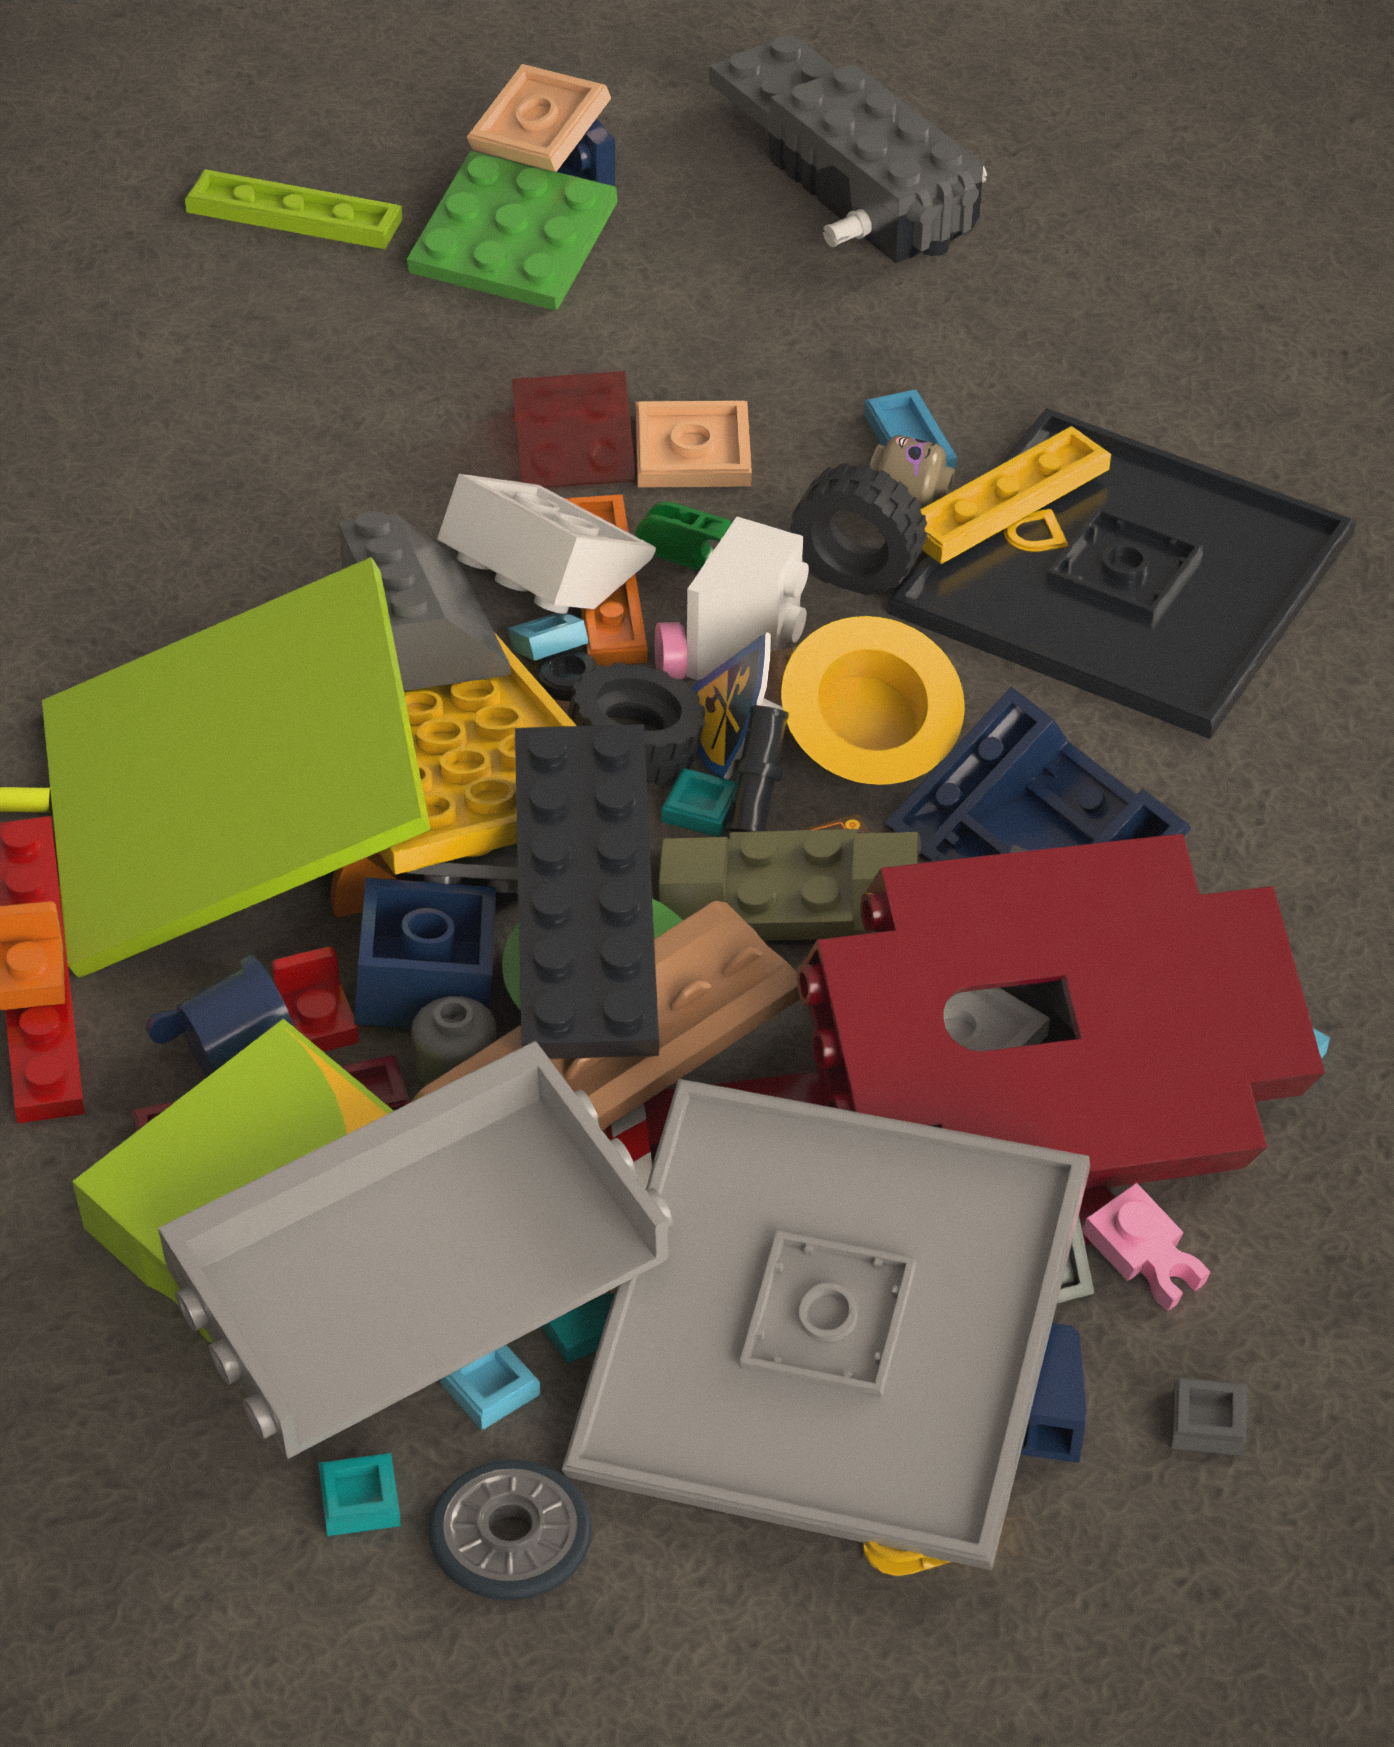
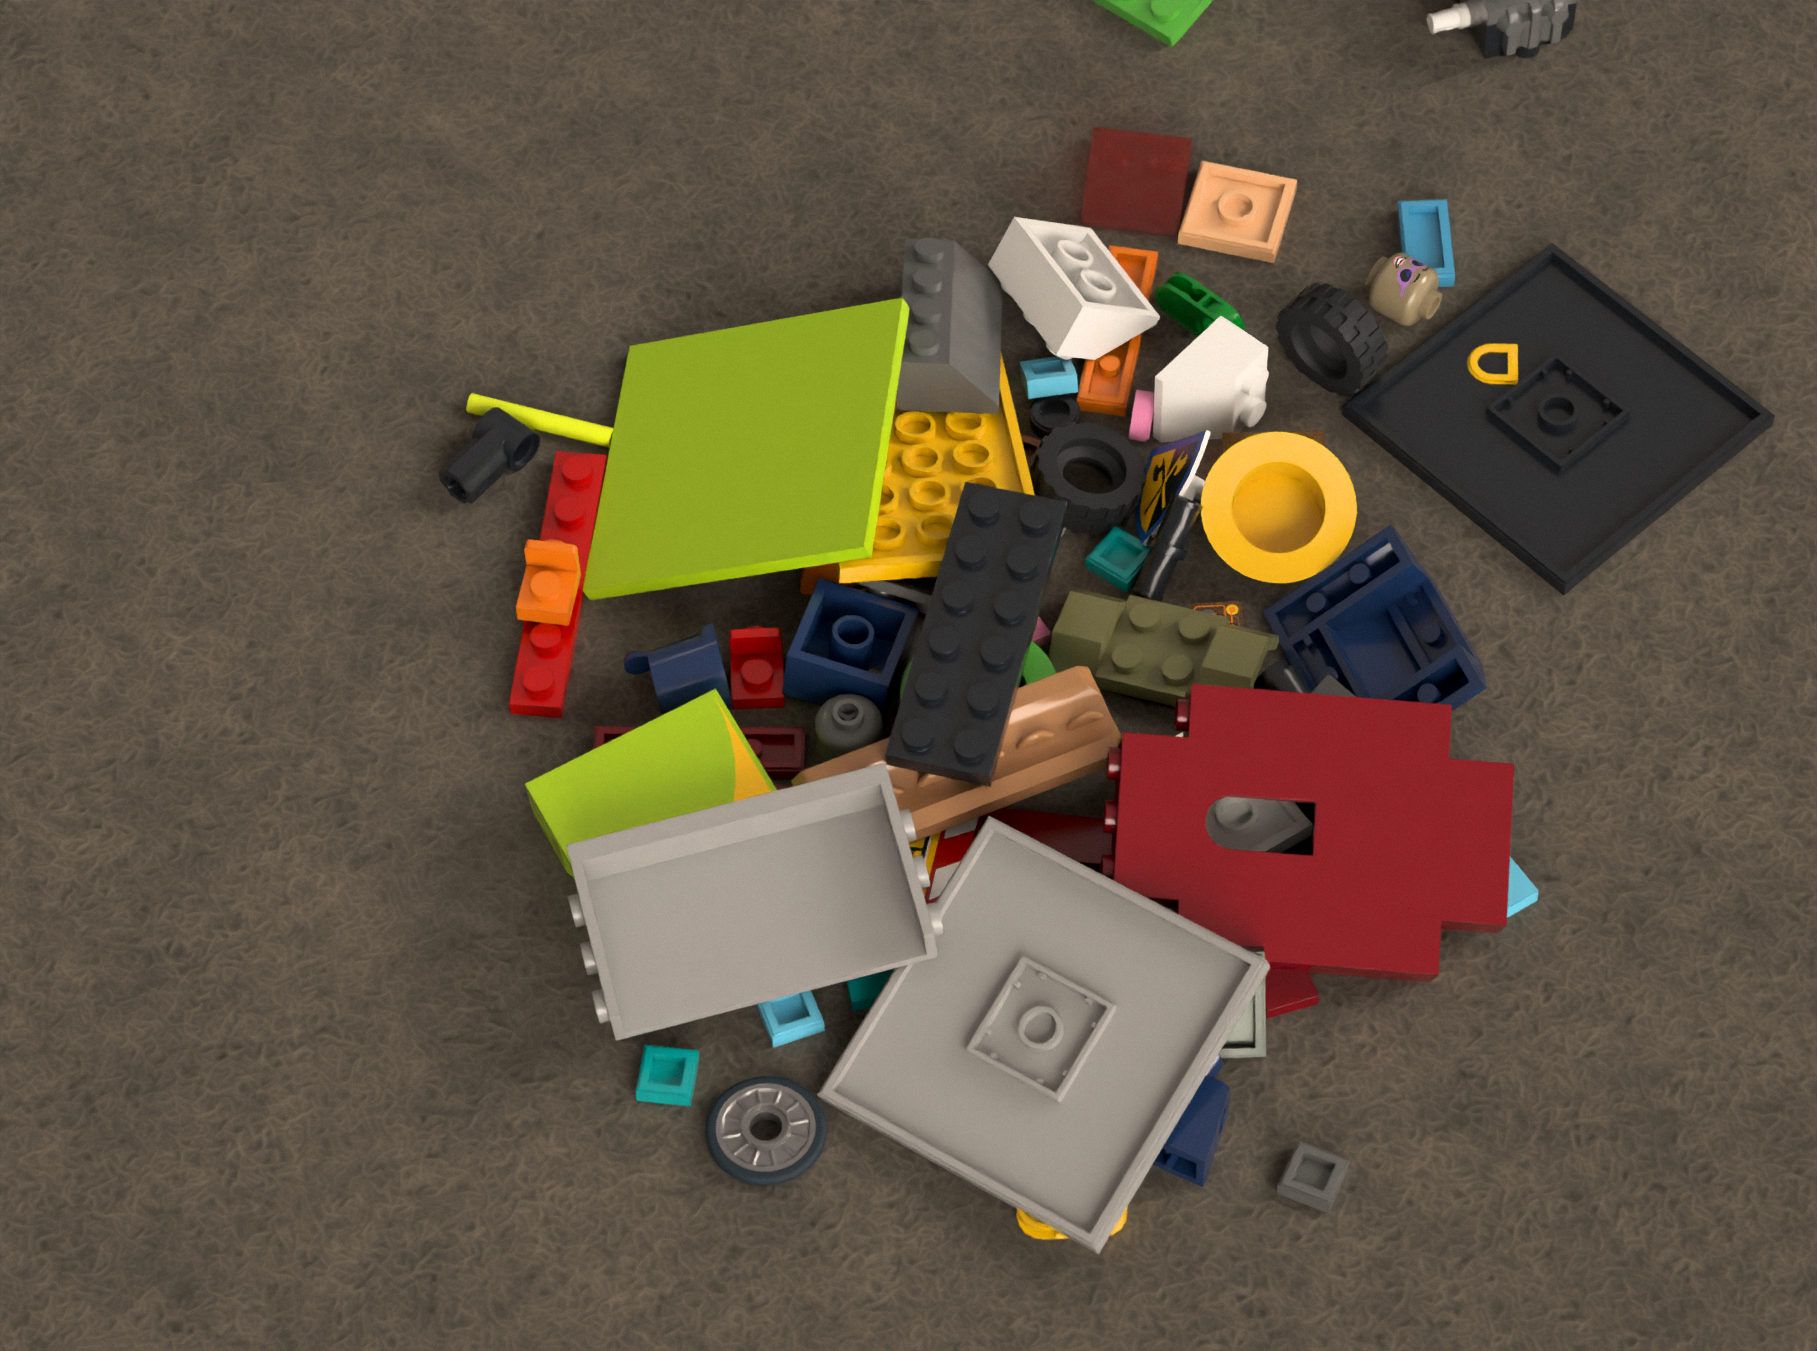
camera: 20 degrees right, 10 degrees up
yellow tile [920,426,1111,564] -> none
bright pink plate [1082,1183,1211,1311] -> none

